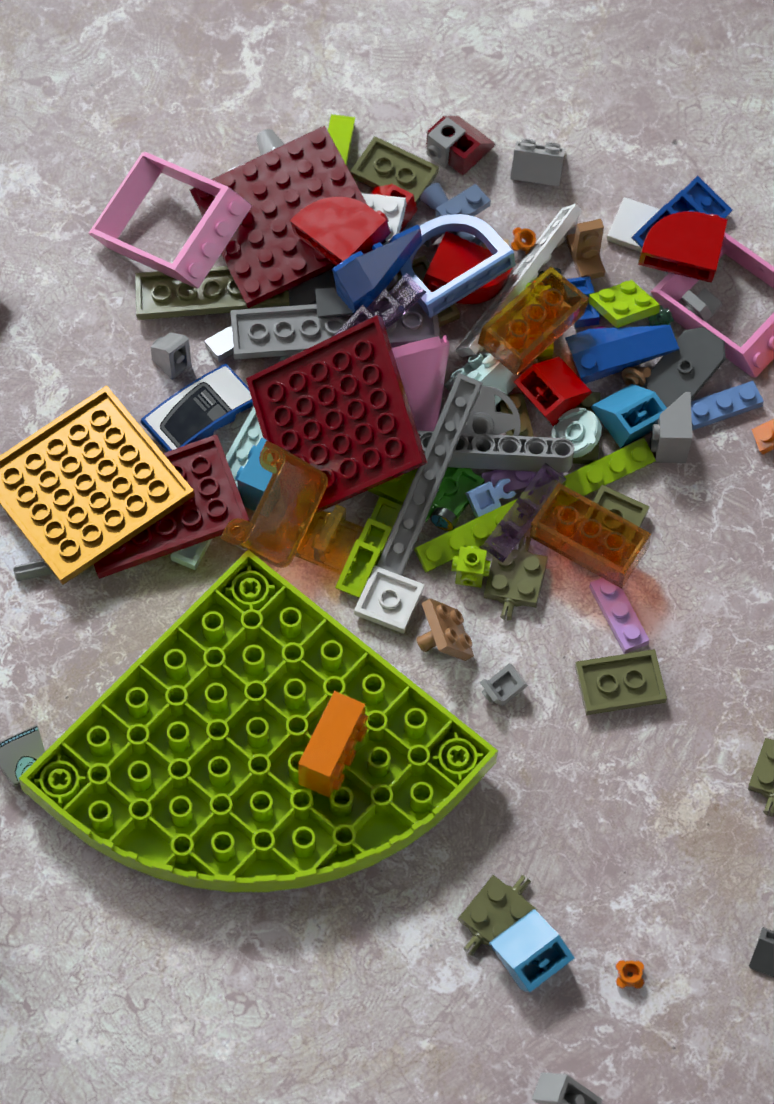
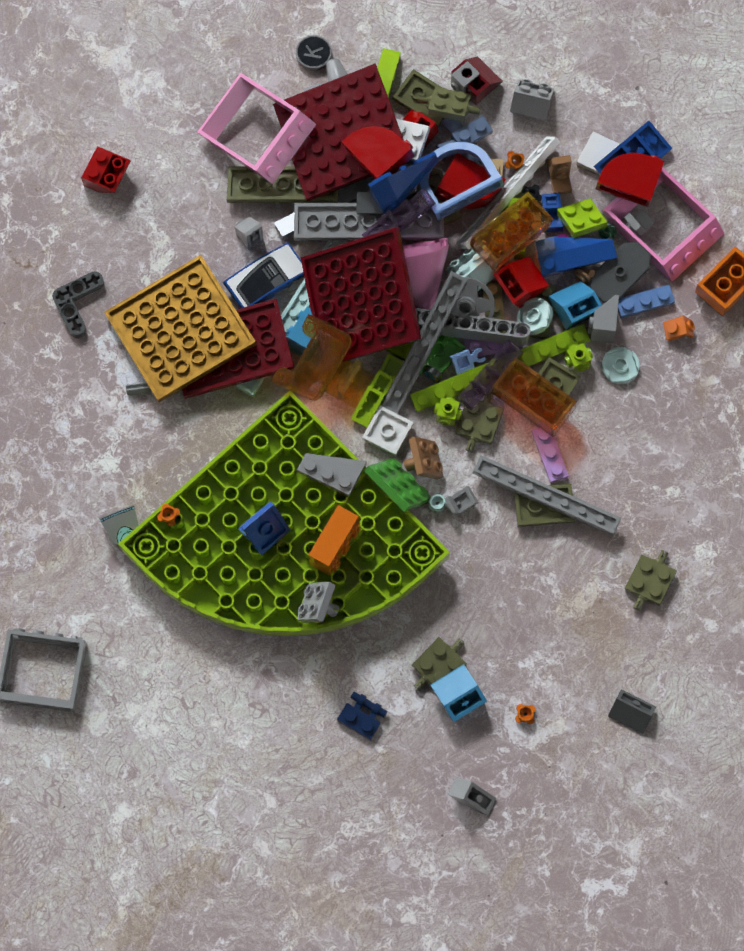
camera: 10 degrees right, 10 degrees up
none -> orange plate [157,504,180,526]
none -> blue bracket [238,501,291,555]
none -> black tile [296,35,332,71]
none -> light grey wing [297,453,367,497]
none -> light grey plate [297,582,339,623]
none -> dark blue plate [337,691,388,741]
none -> bright green plate [364,458,431,512]
none -> olive plate [418,87,481,122]
none -> light aqua plate [428,494,446,512]
none -> light grey tile [472,455,621,536]
none -> lime brick [564,343,593,373]
none -> light aqua tile [602,347,640,385]

